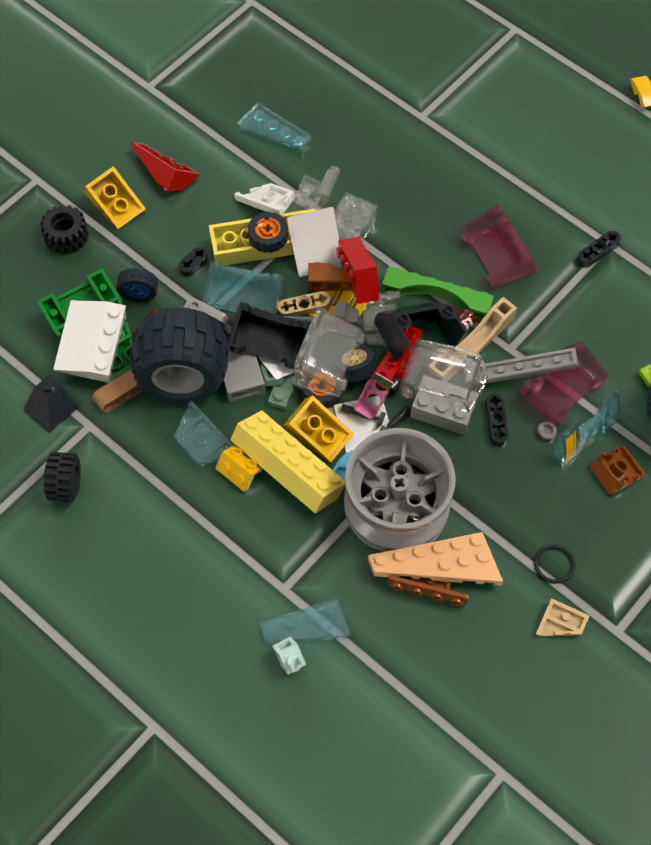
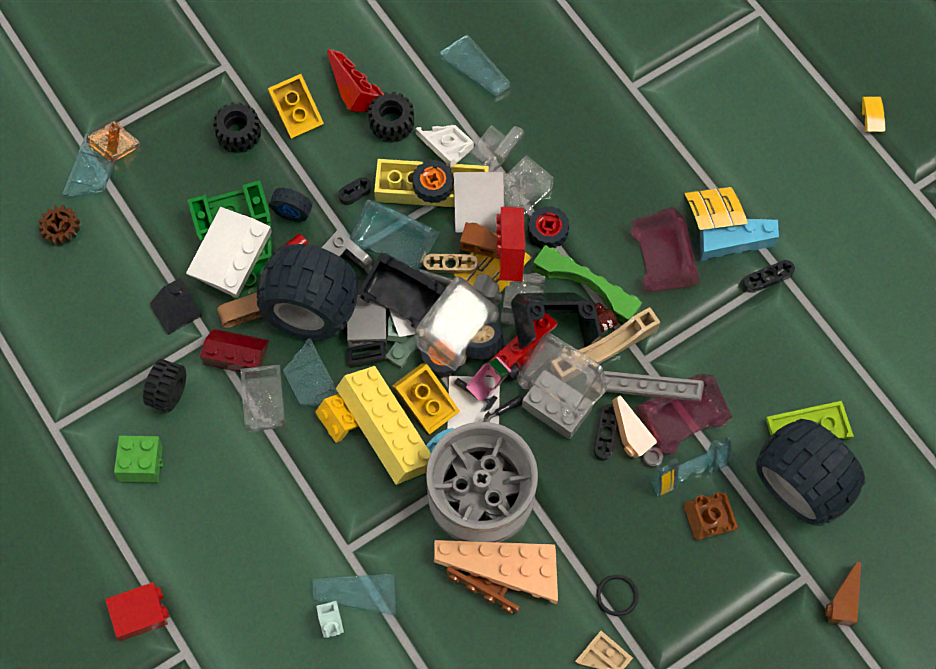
camera: 15 degrees right, 5 degrees up
none -> red brick [106,582,170,641]
none -> bright green brick [114,436,163,482]
none -> dark red slope [200,329,269,376]
none -> clear brick [240,365,287,432]
none -> black tile [347,341,387,368]
none -> black tyre [368,92,414,142]
none -> black wheel [528,206,569,249]
none -> light nougat slope [612,396,657,458]
none -> yellow sticker [684,187,748,230]
none -> medium azure wedge [700,219,779,261]

